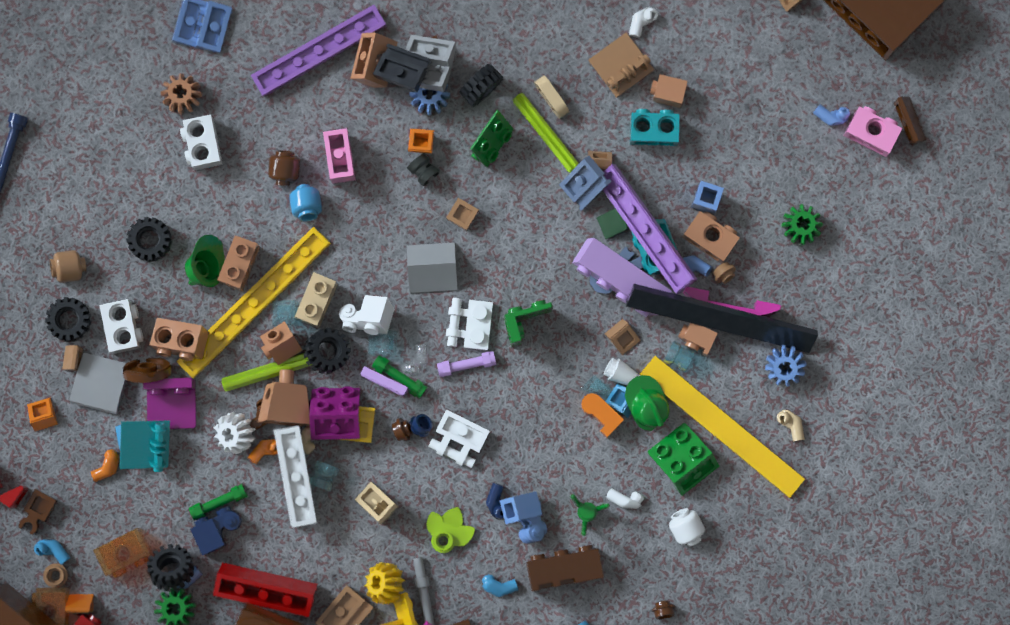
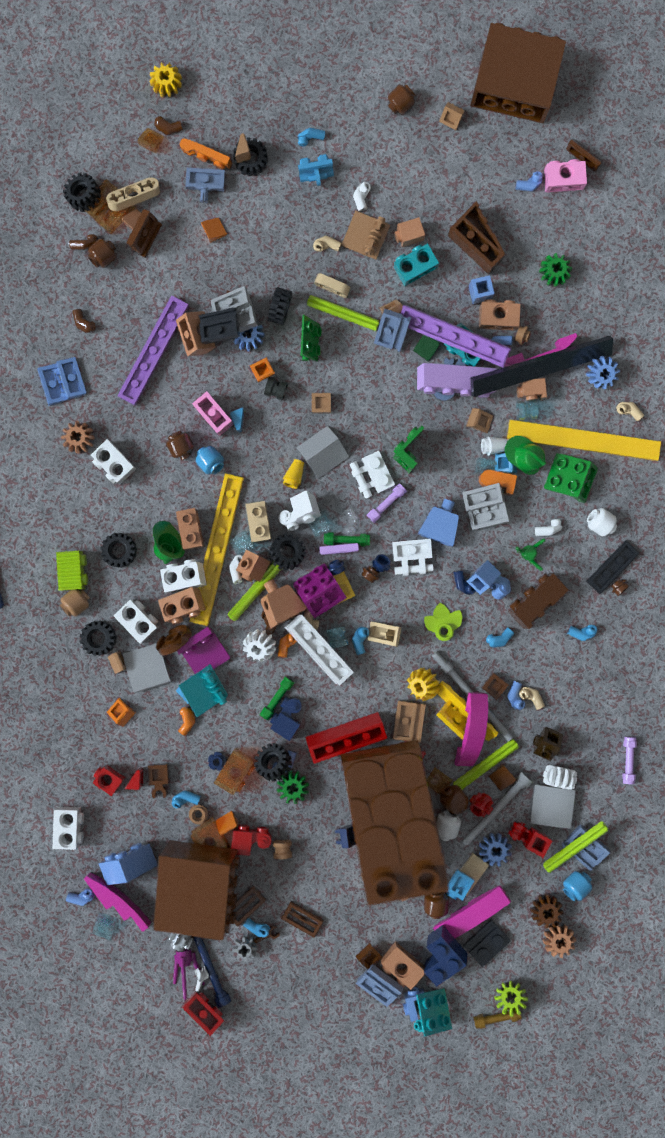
camera: 30 degrees left, 5 degrees up
none -> lime brick [56,551,88,591]
none -> white brick [160,559,207,593]
none -> dark blue plate [208,752,227,771]
none -> white arm [229,555,243,584]
none -> dark azure slope [230,407,245,433]
none -> yellow cone [283,459,305,489]
none -> tan arm [313,236,342,252]
none -> dark blue plate [328,559,345,576]
none -> dark azure arm [352,627,369,655]
none -> medium blue torso [418,499,459,547]
none -> reddish brown wedge [448,201,505,275]
none -> light grey slope [462,483,510,531]
none -> black tile [586,540,640,594]

